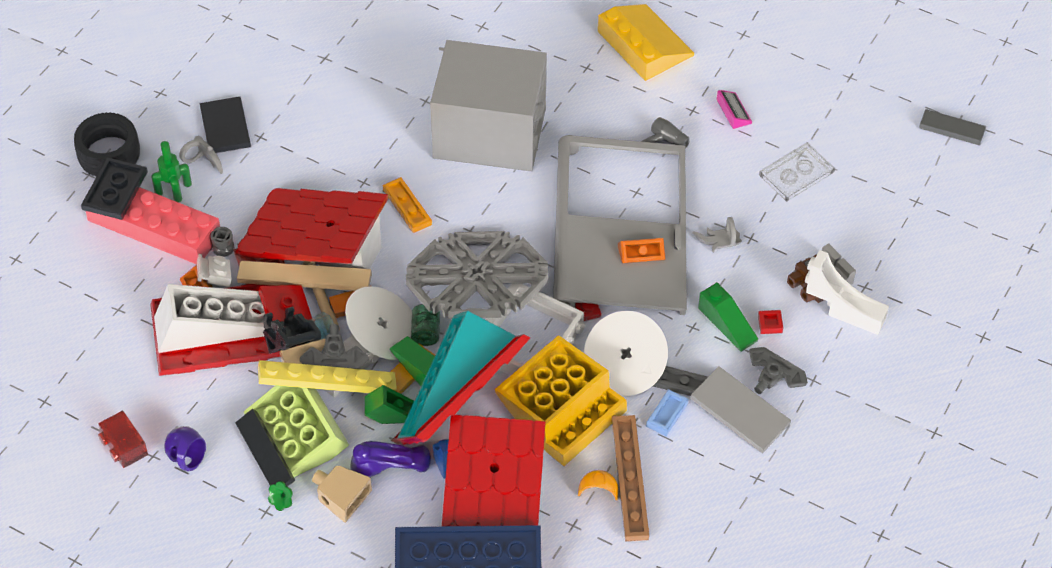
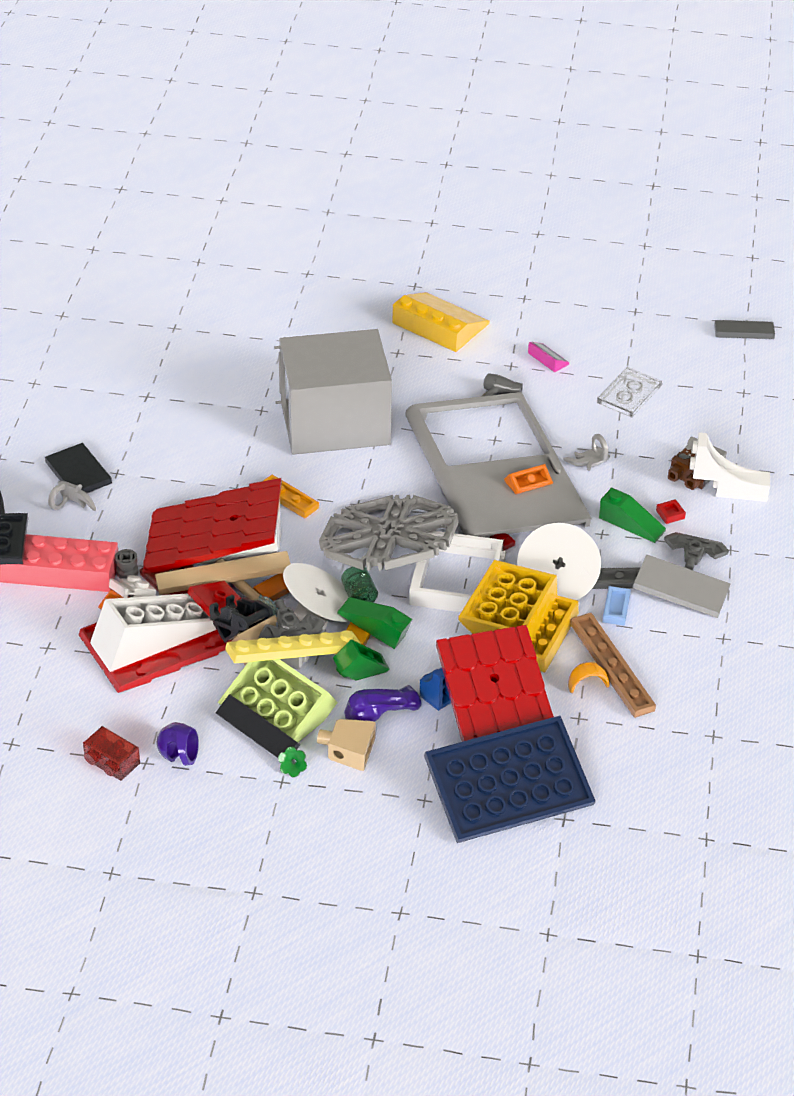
camera: 20 degrees left, 10 degrees down
green plant [151,141,192,202] -> none
teal piece [391,311,530,445] -> none

